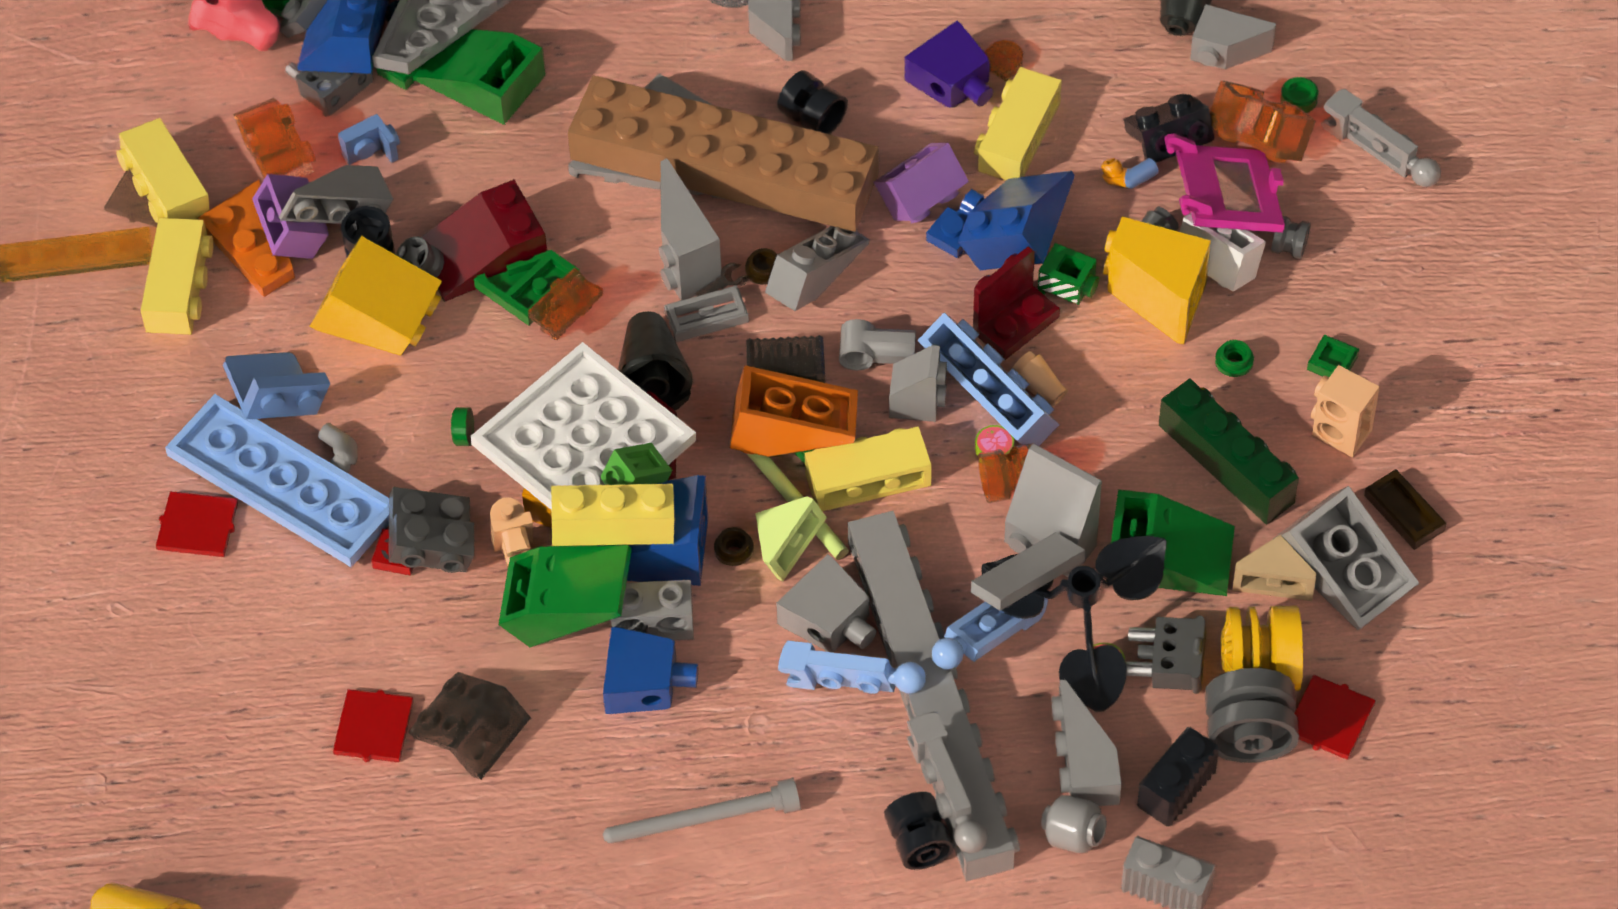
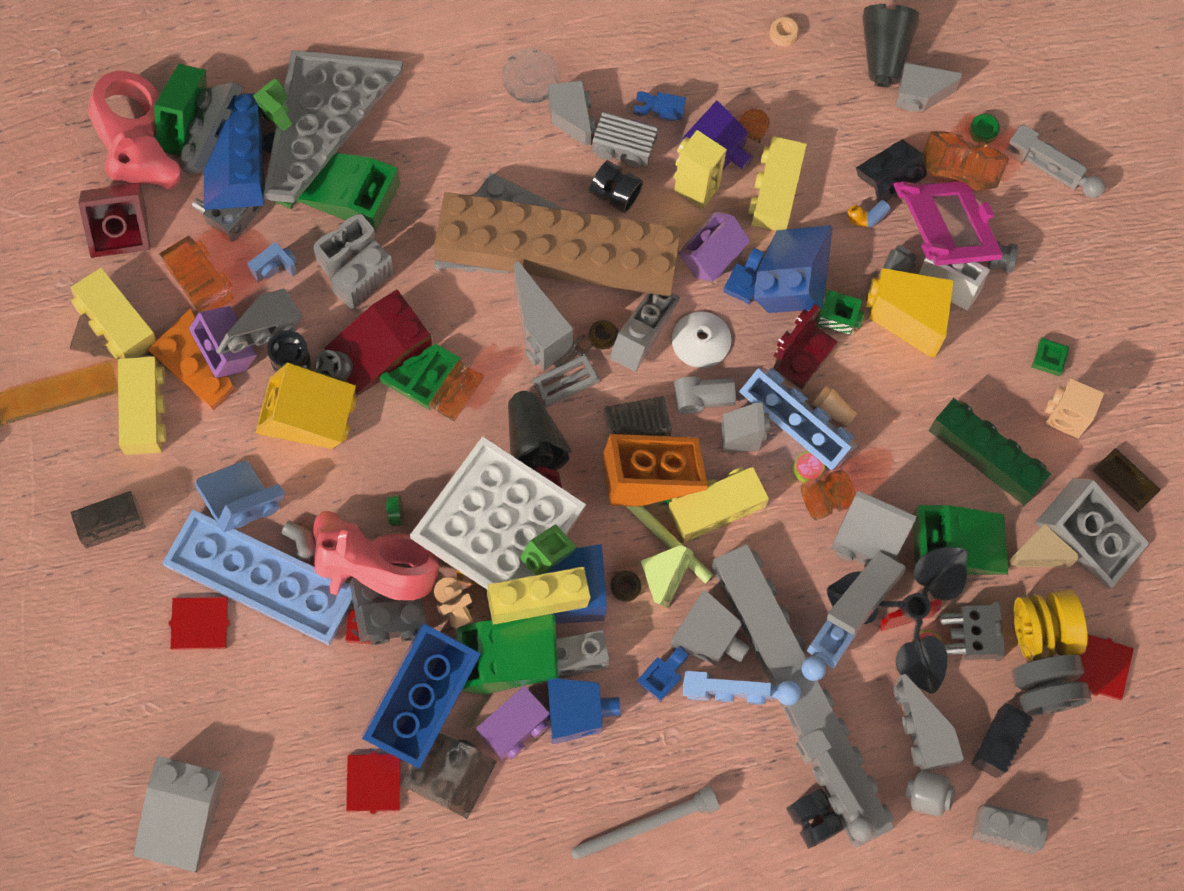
camera: 15 degrees left, 15 degrees up
green plate [1215,340,1254,377] -> none
none -> clear smoke brick [71,491,146,549]
none -> dark red slope [78,183,150,258]
none -> light grey slope [133,756,225,872]
none -> light grey brick [313,214,377,277]
none -> coral animal [313,511,439,600]
none -> light grey brick [329,241,394,309]
none -> blue slope [362,623,481,769]
none -> medium lavender brick [476,686,550,762]
none -> light grey brick [592,111,658,168]
none -> blue plate [634,91,686,121]
none -> blue plate [637,646,689,703]
none -> white dish [672,312,731,368]
none -> light yellow brick [674,130,727,210]
none -> red piece [879,599,942,631]

